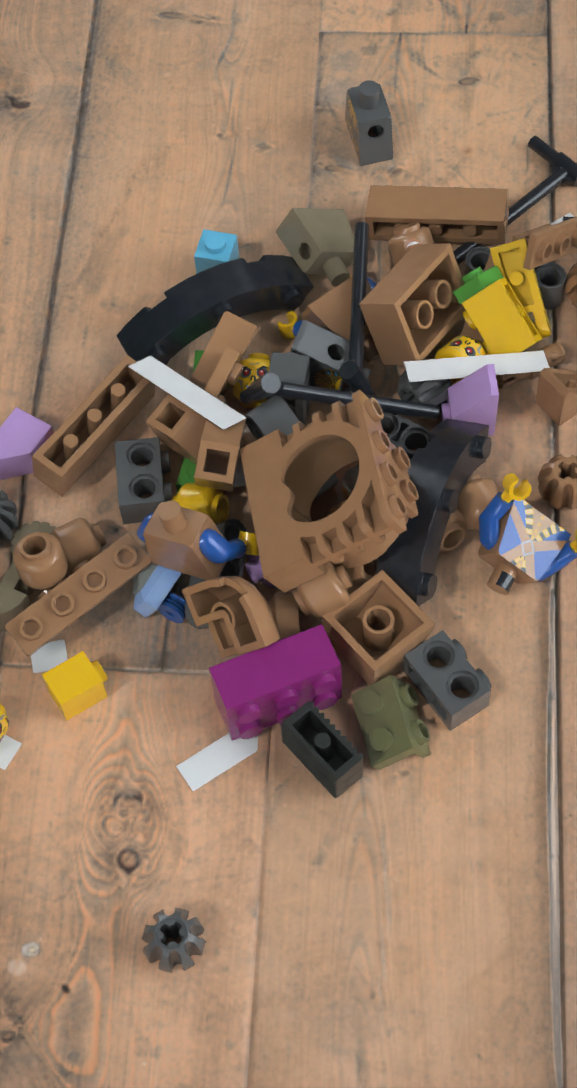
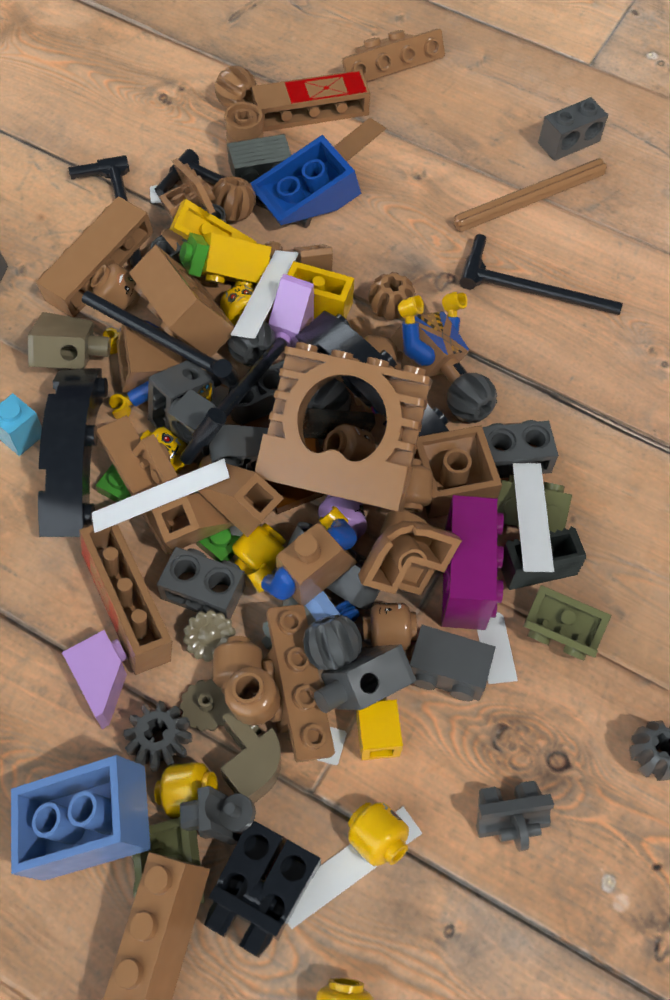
camera: 70 degrees left, 0 degrees up
none -> dark tan piece [183,609,236,662]
none -> yellow brick [287,261,354,319]
none -> dark grey piece [303,615,362,671]
none -> dark grey torso [314,644,417,713]
none -> medium nougat head [363,603,417,652]
none -> dark grey brick [410,625,496,702]
none -> dark grey piece [447,373,497,423]
none -> dark grey hips [476,781,554,851]
none -> white sticker [513,463,554,572]
none -> olive bracket [523,585,612,661]

